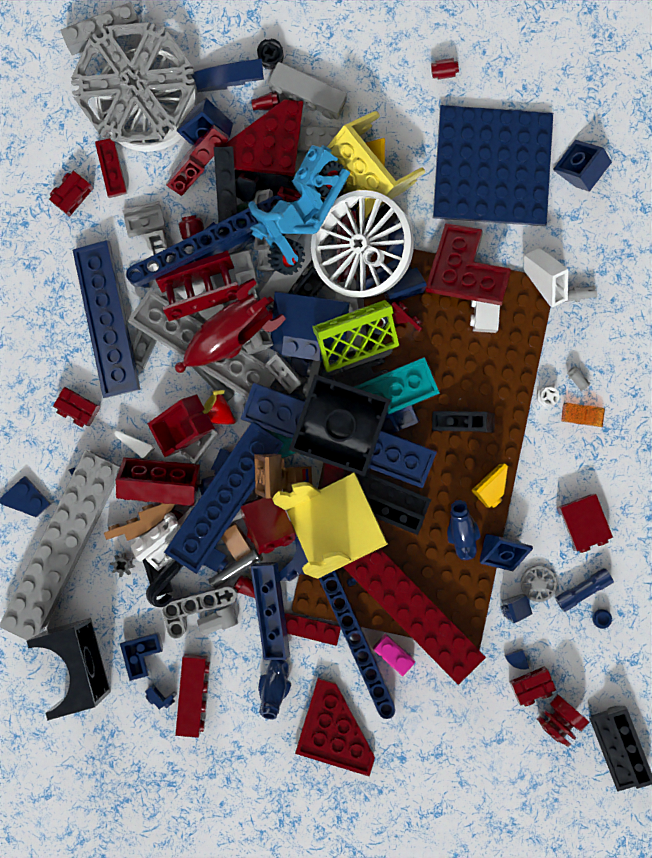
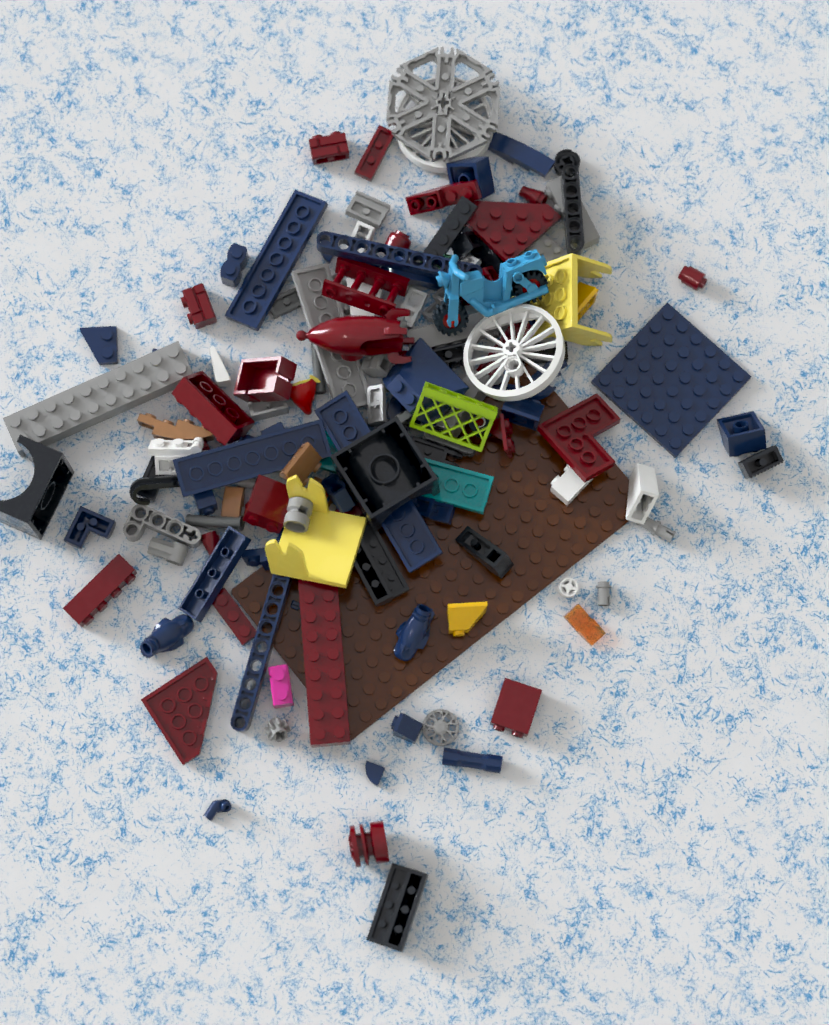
camera: 40 degrees right, 10 degrees down
light grey brick [60,2,139,56] -> none
dark grey gear [110,553,135,577] -> none
dark blue bracket [145,683,176,710] -> none
dark blue slope [479,534,533,572] -> none
dark red brick [509,666,556,707] -> none
dark blue plate [592,609,612,629] -> none
none -> dark blue arm [203,799,232,821]
none -> dark blue brick [220,243,248,288]
none -> light grey gear [265,717,291,742]
none -> light grey wheel [283,497,314,533]
none -> dark blue brick [321,473,356,513]
none -> black beam [561,164,585,255]
none -> black brick [738,445,784,479]

